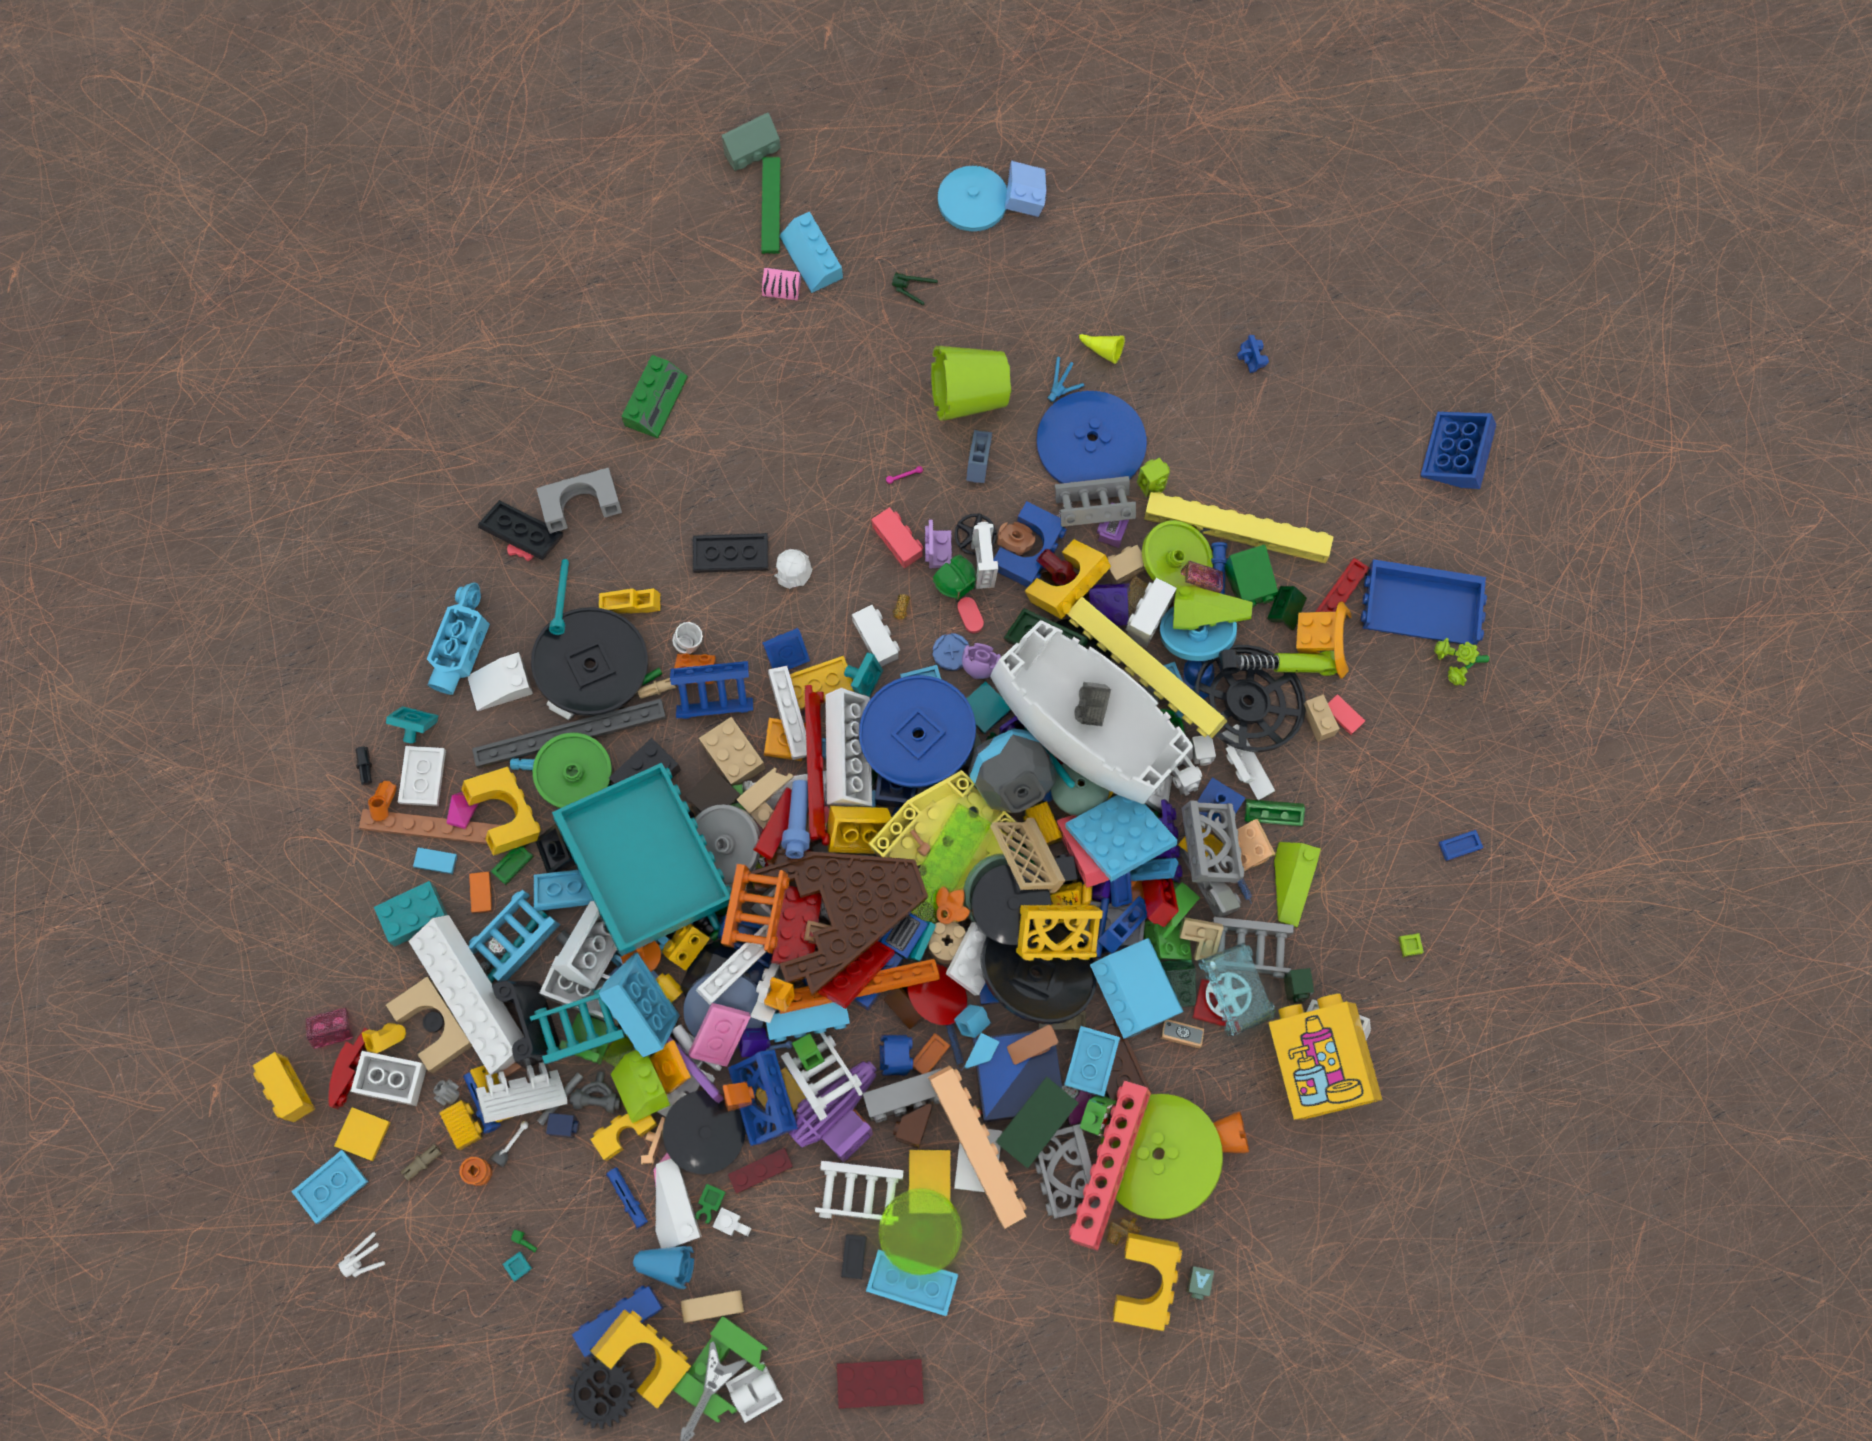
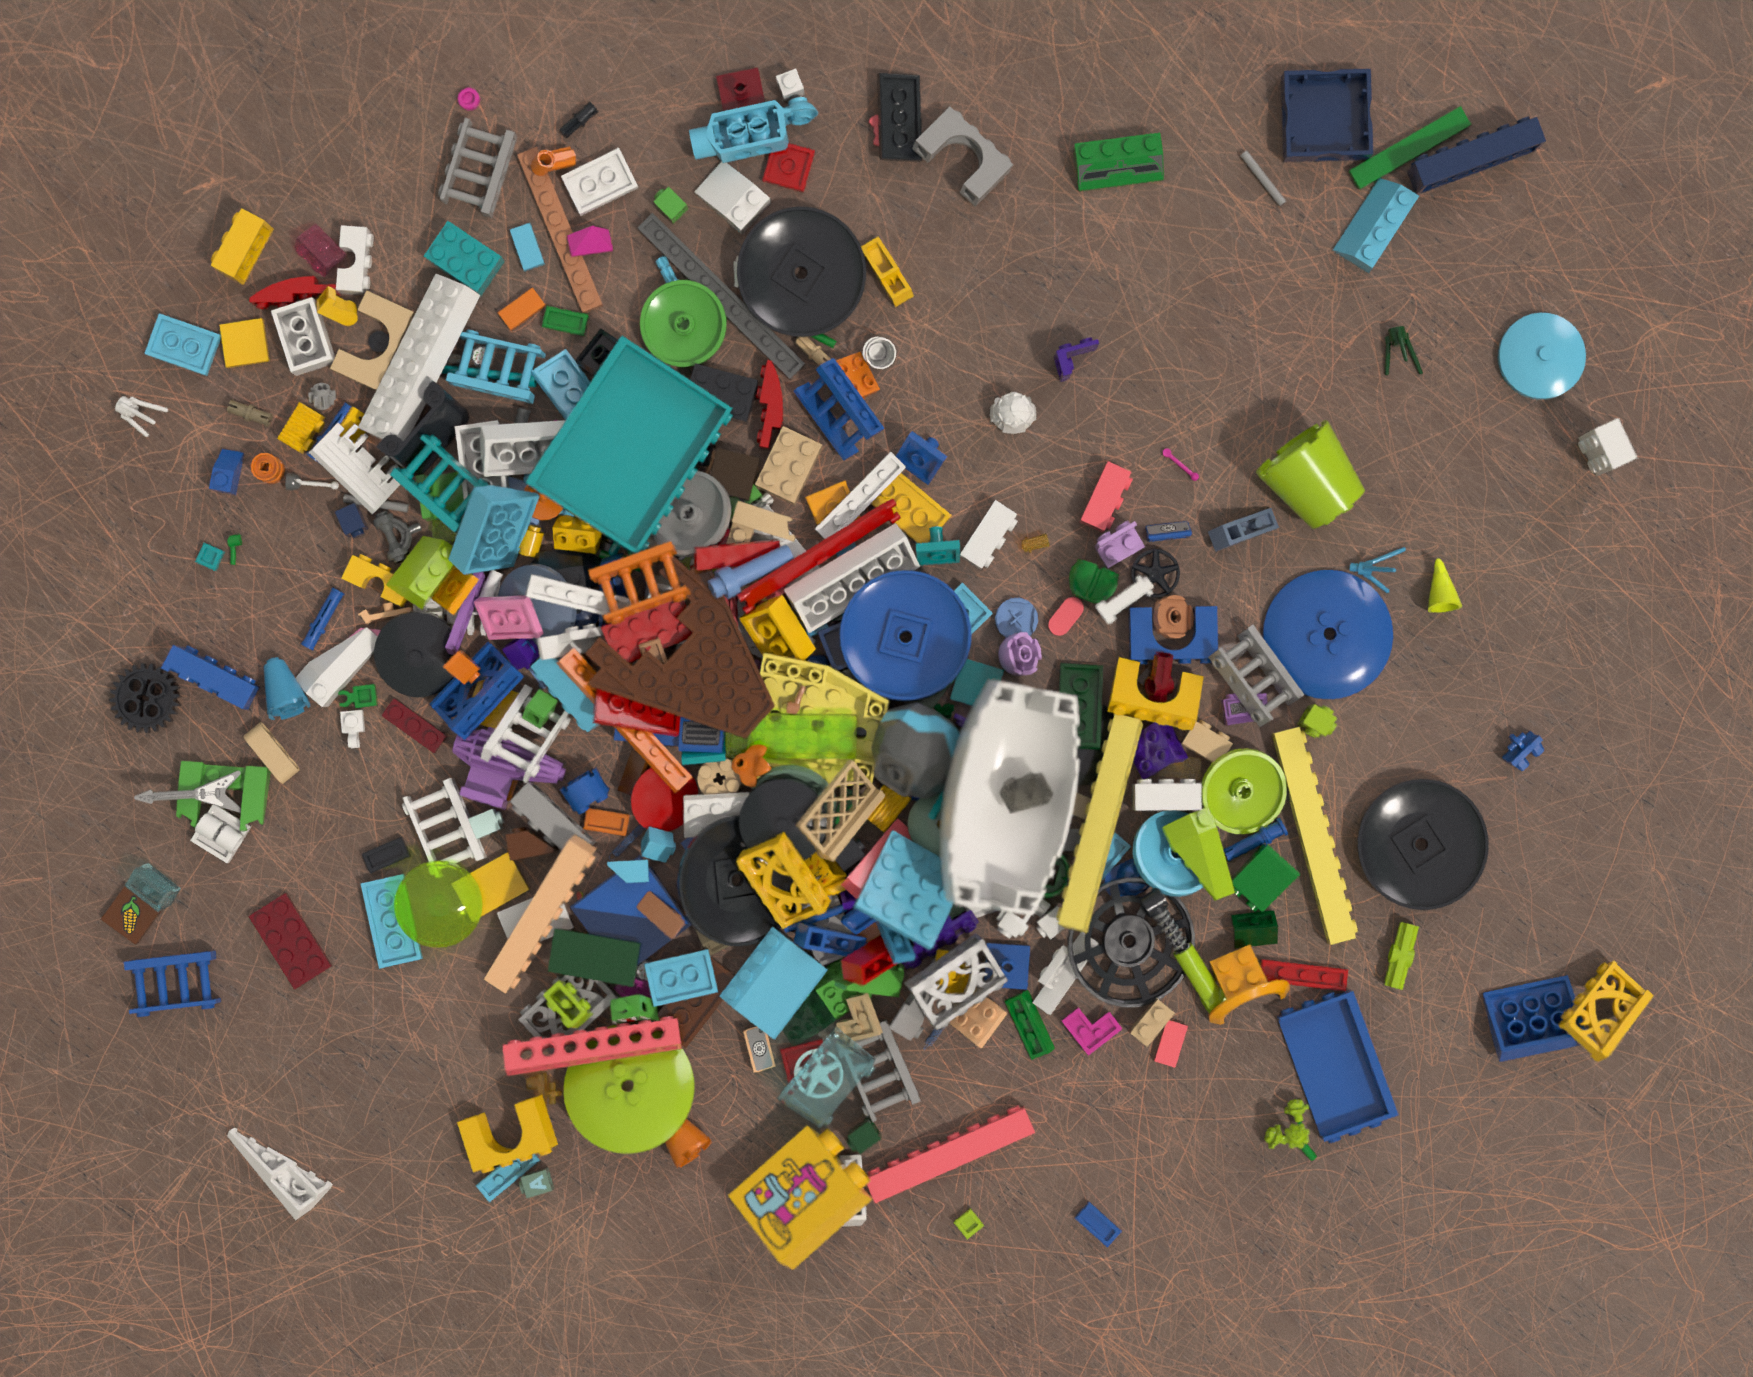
camera: 70 degrees right, 15 degrees up
teal tile [386,706,439,743] -> none
yellow arch [461,767,541,856] -> none
teal piece [549,559,569,635] -> none
yellow arch [590,1309,691,1409] -> none
black tile [693,533,768,573] -> none
sand green slope [721,112,781,171] -> none
bright pink brick [762,268,801,300] -> none
light orange panel [764,977,795,1012] -> none
light blue slope [1005,161,1046,217] -> none
clear pink bracket [1181,560,1223,593] -> none
lime wedge [1274,842,1321,928] -> none
none -> blue slope [209,449,244,495]
none -> white arch [336,225,373,295]
none -> light grey fence [438,118,517,218]
none -> dark pink tile [458,88,480,111]
none -> light aqua brick [468,809,505,839]
none -> medium azure tile [476,1154,541,1202]
none -> lime brick [543,980,593,1029]
none -> bright green brick [653,186,688,224]
none -> dark red tile [716,67,765,111]
none -> red slope [756,360,783,450]
none -> red tile [762,143,815,193]
none -> white brick [776,69,804,103]
none -> coral brick [867,1105,1035,1203]
none -> dark purple bracket [1053,337,1099,382]
none -> dark pink plate [1061,1007,1122,1056]
none -> slope [1145,521,1192,542]
none -> light grey bar [1240,151,1286,206]
none -> dark blue tile [1281,69,1373,162]
none -> black dish [1357,779,1489,910]
none -> lime piece [1383,922,1419,990]
none -> dark blue brick [1407,116,1546,195]
none -> yellow fence [1558,960,1654,1062]
none -> white brick [1578,419,1637,477]

